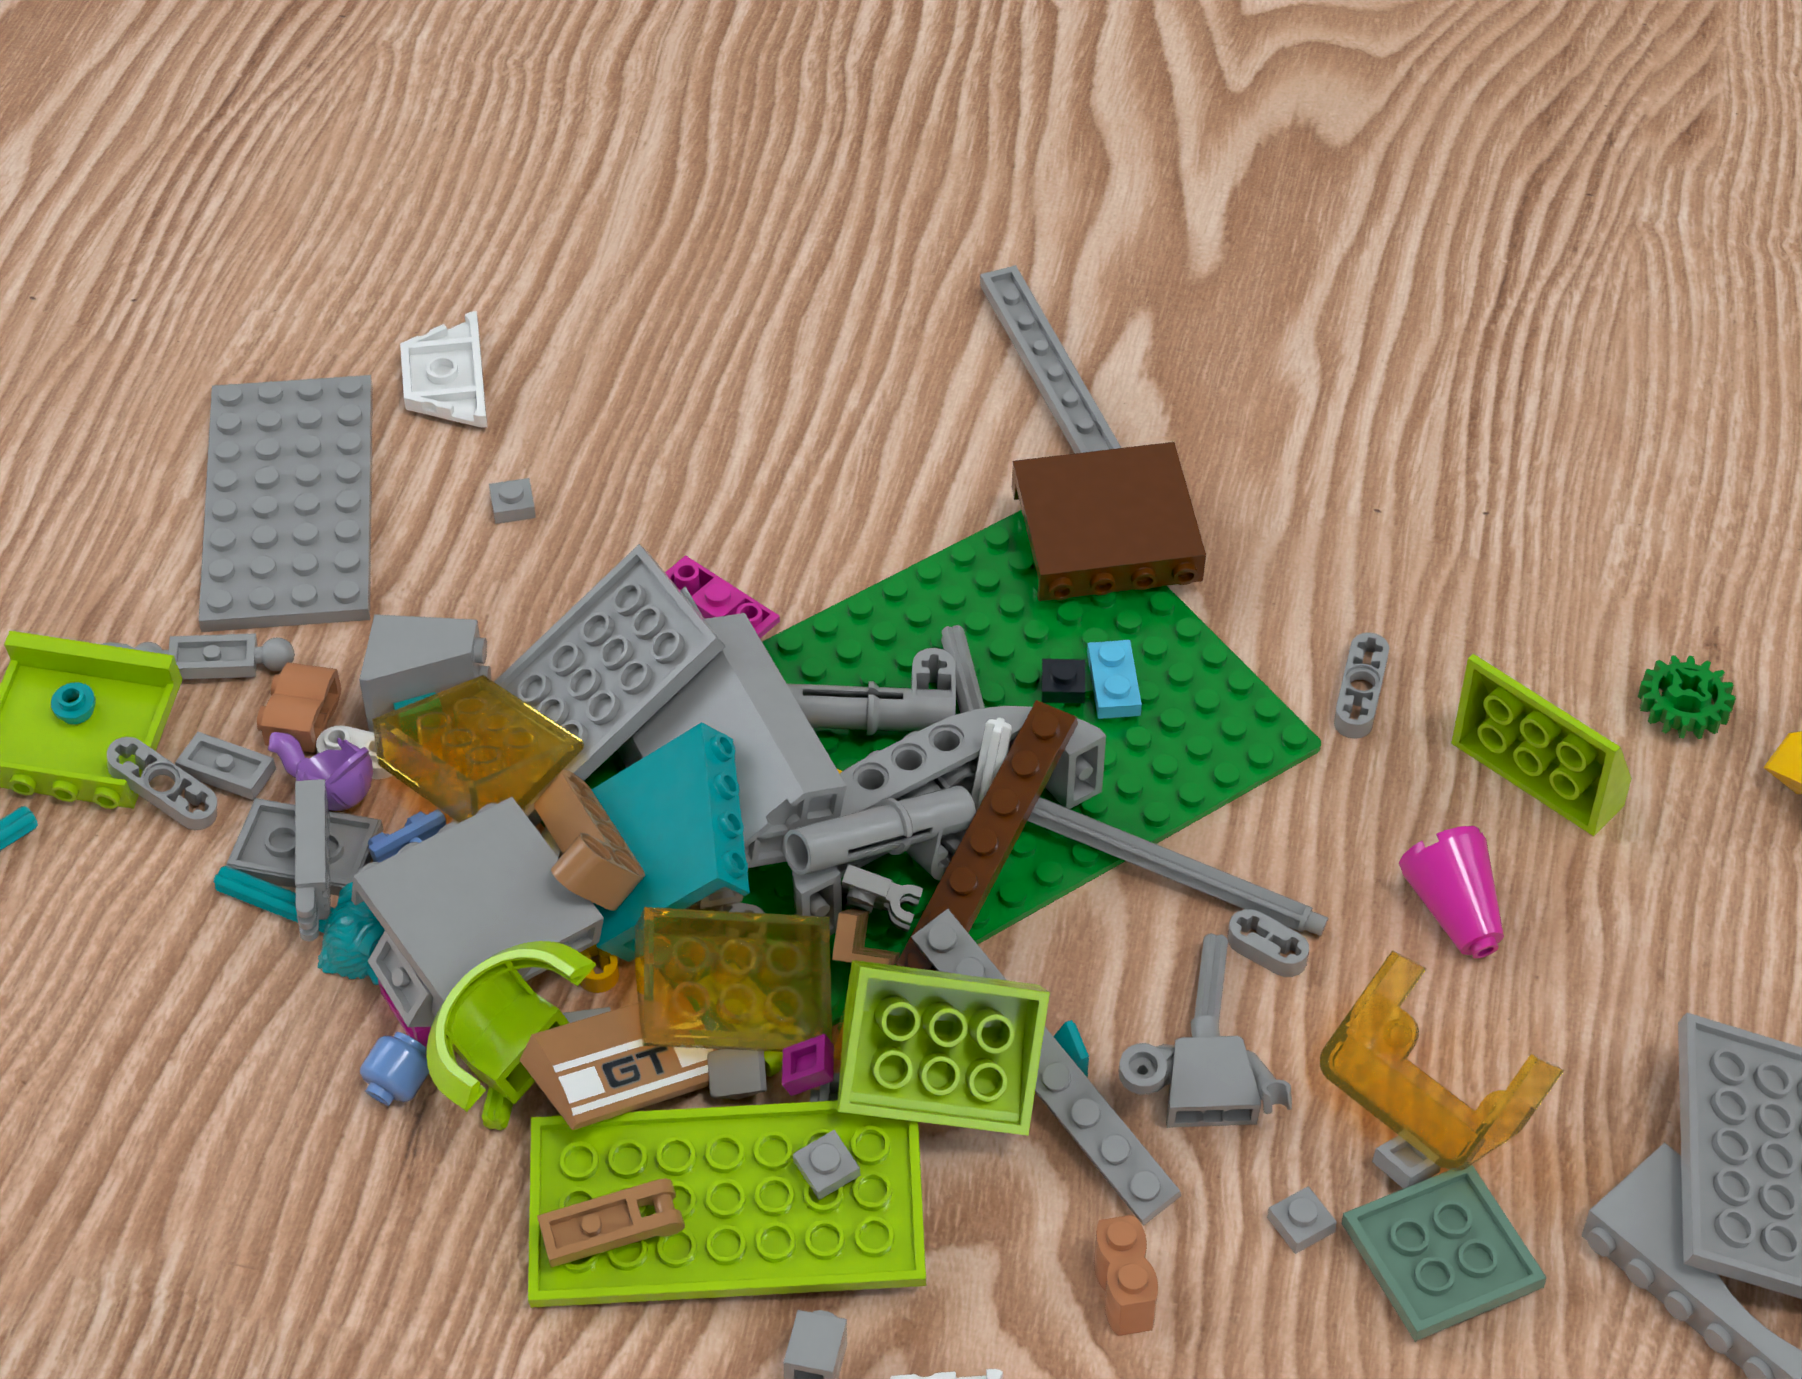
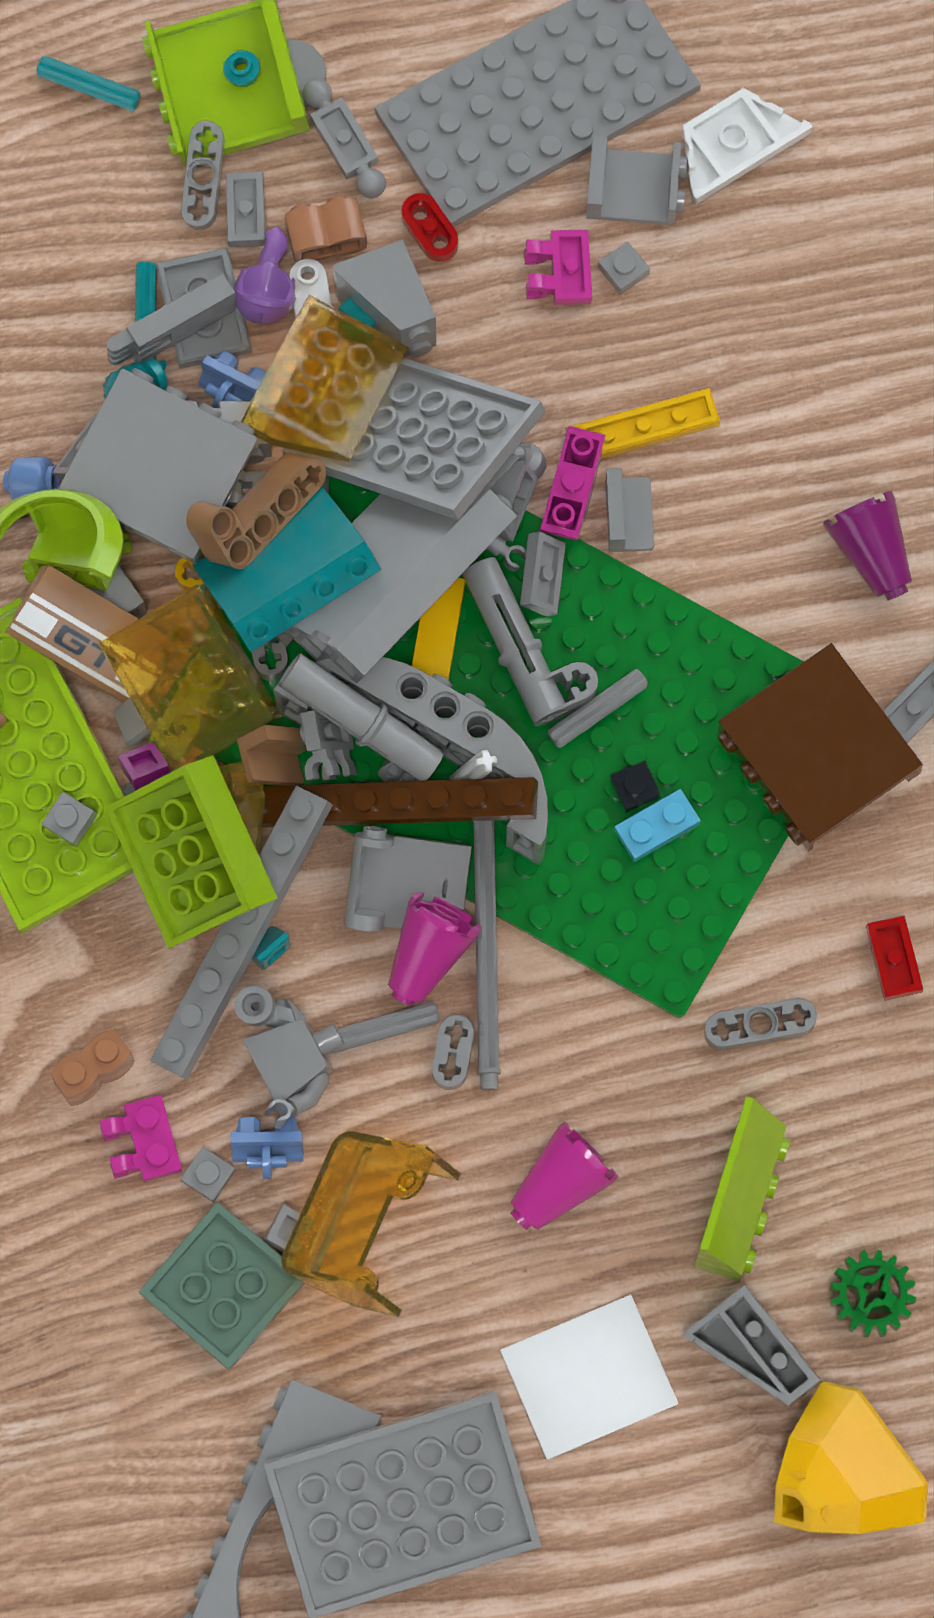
camera: 65 degrees right, 25 degrees up
none -> dark pink plate [100,1095,182,1182]
none -> medium blue hips [231,1117,304,1179]
none -> light grey door [344,826,472,932]
none -> dark pink cone [388,892,481,1005]
none -> red plate [401,193,458,262]
none -> white sticker [500,1295,679,1460]
none -> light grey plate [520,531,566,617]
none -> dark pink plate [524,230,592,305]
none -> yellow tile [566,388,721,459]
none -> light grey panel [586,136,687,225]
none -> light grey panel [605,468,654,552]
none -> light grey wedge [682,1285,822,1406]
none -> magenta cone [823,491,912,601]
none -> red plate [866,915,924,1001]

